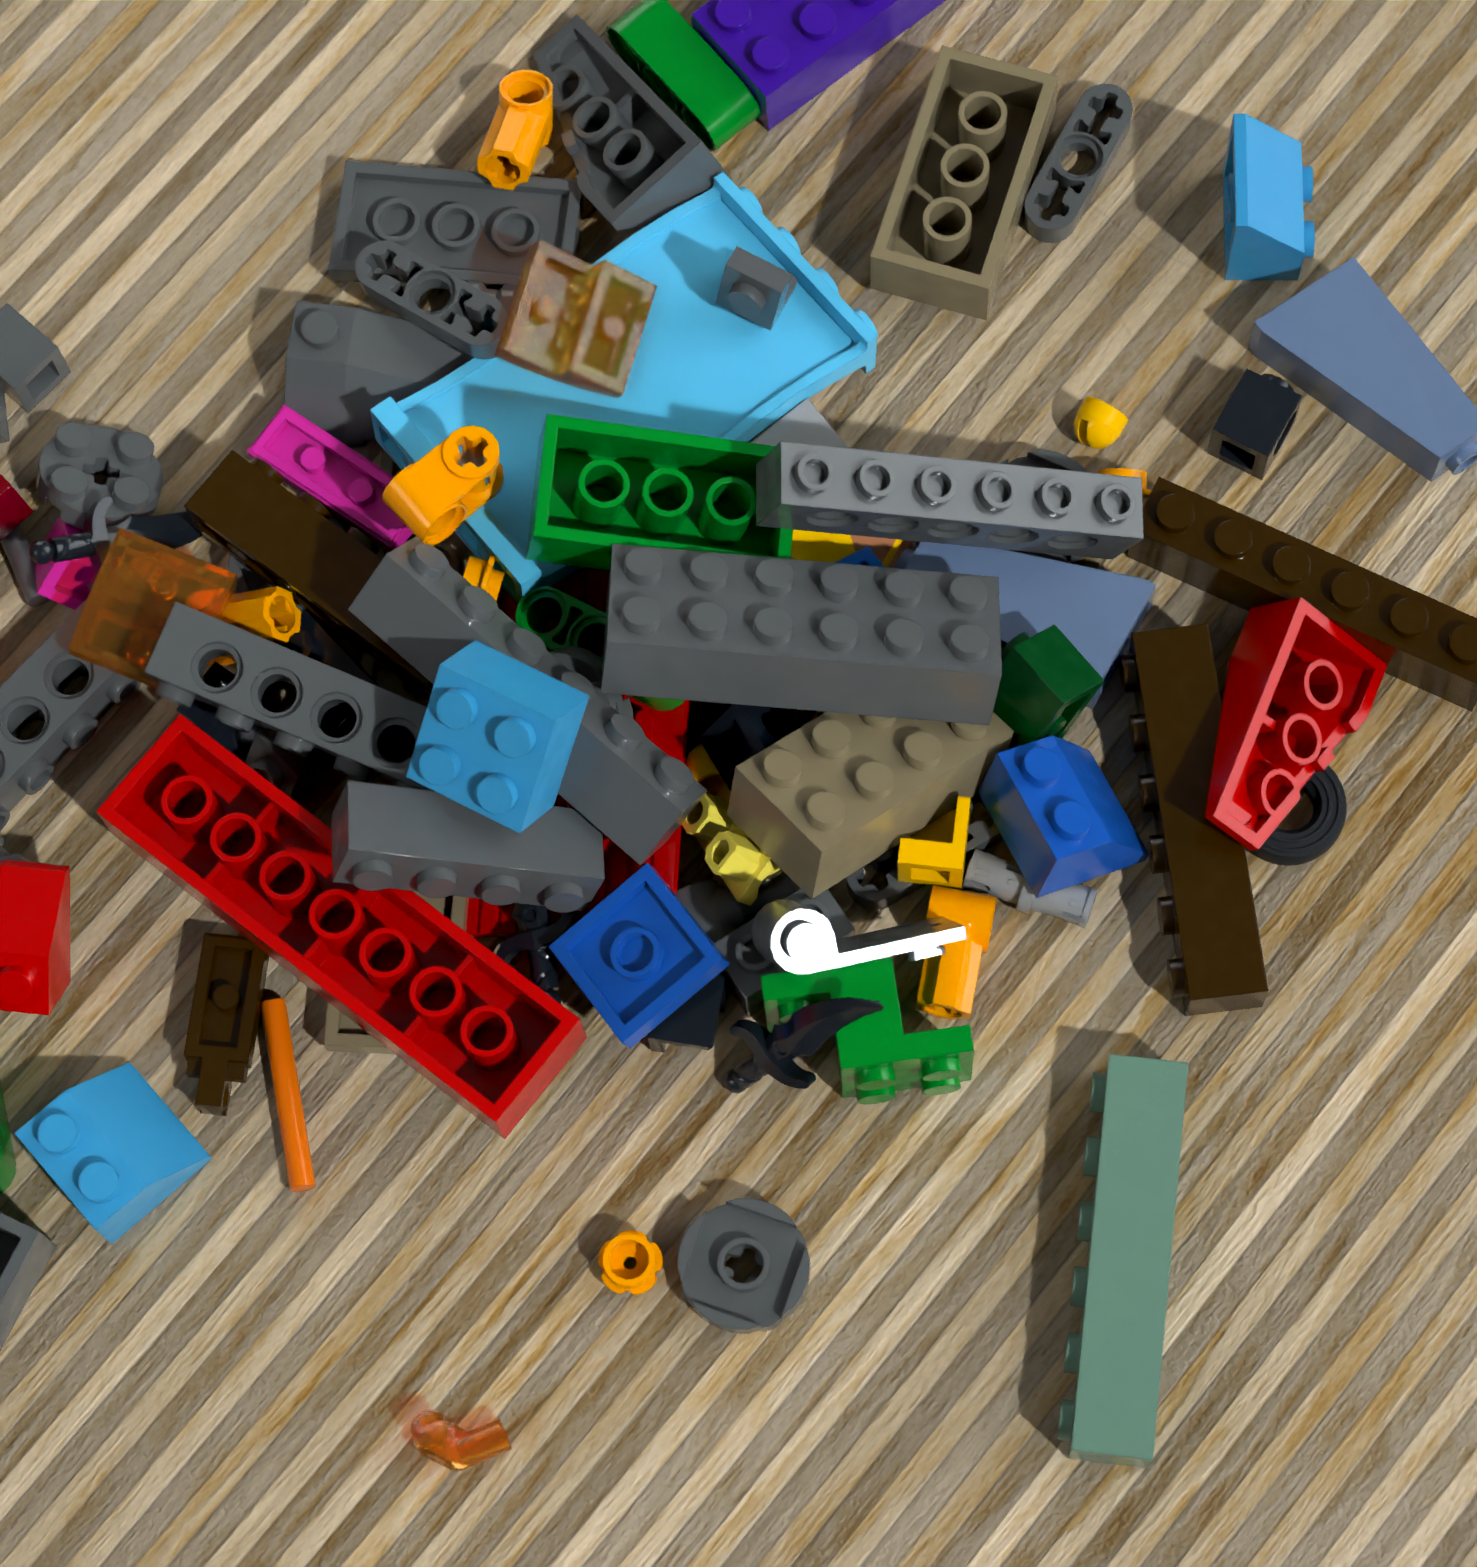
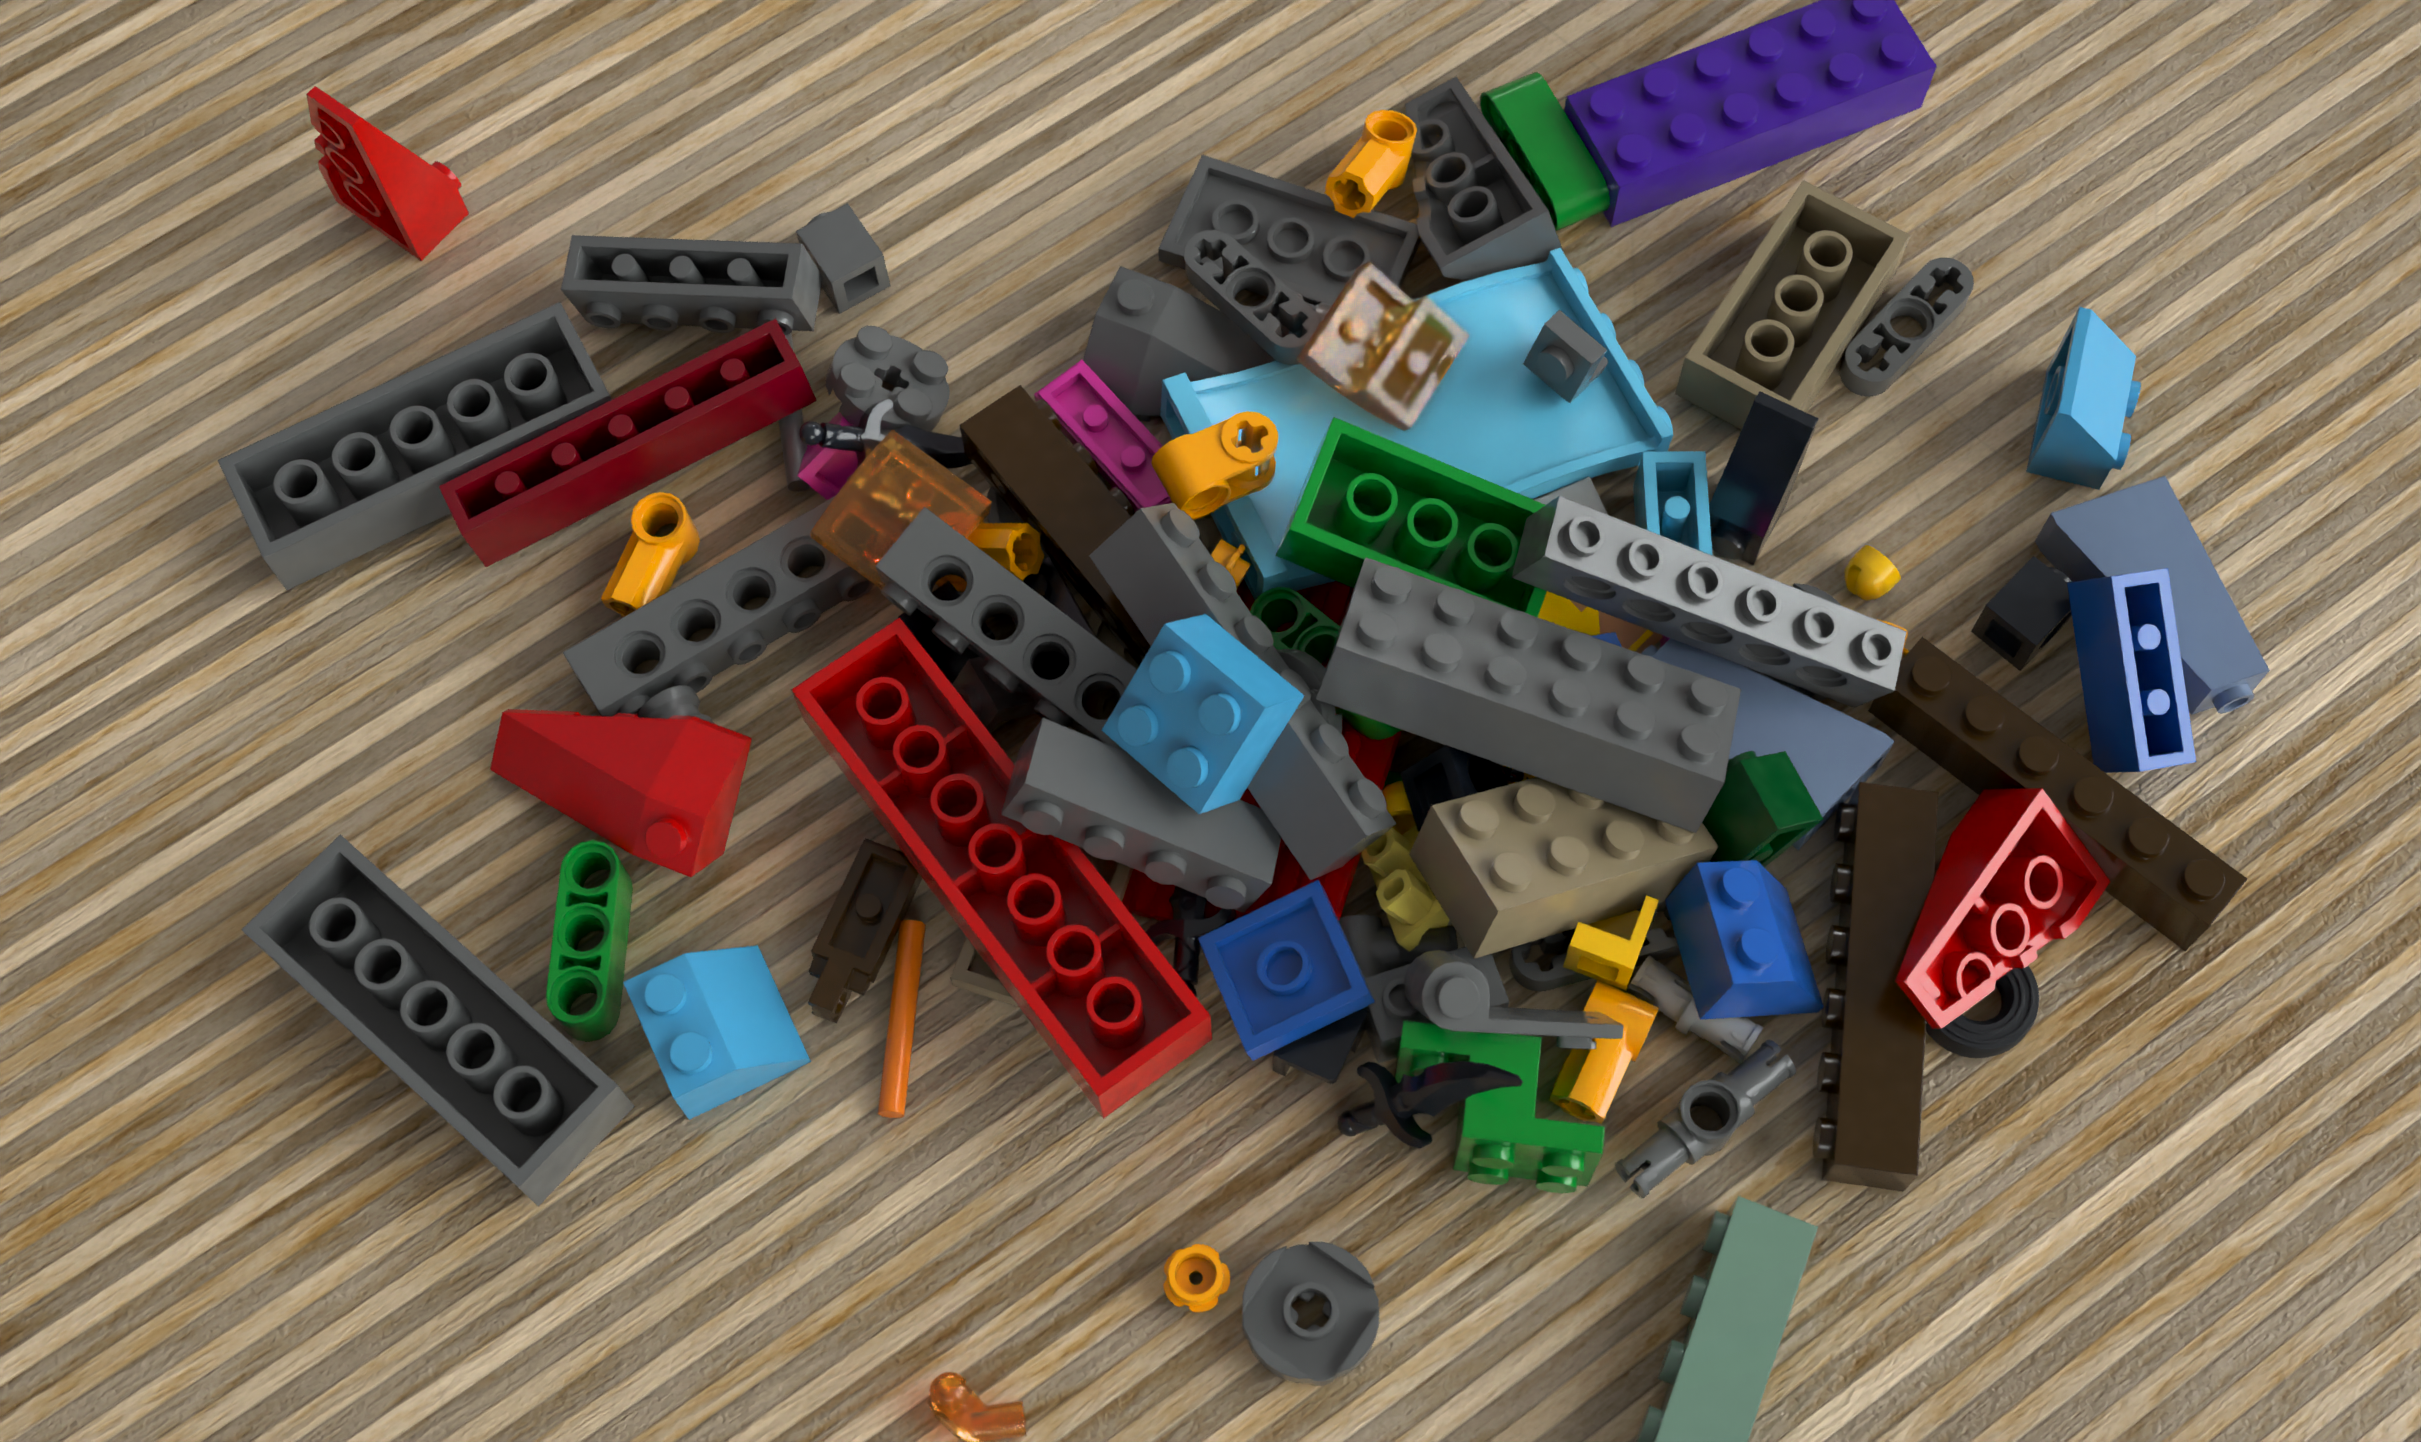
camera: 10 degrees right, 5 degrees down
none -> dark grey pin [1615,1039,1796,1198]
none -> medium azure brick [1633,451,1712,555]
none -> black slope [1709,391,1819,565]
none -> blue brick [2067,568,2196,773]

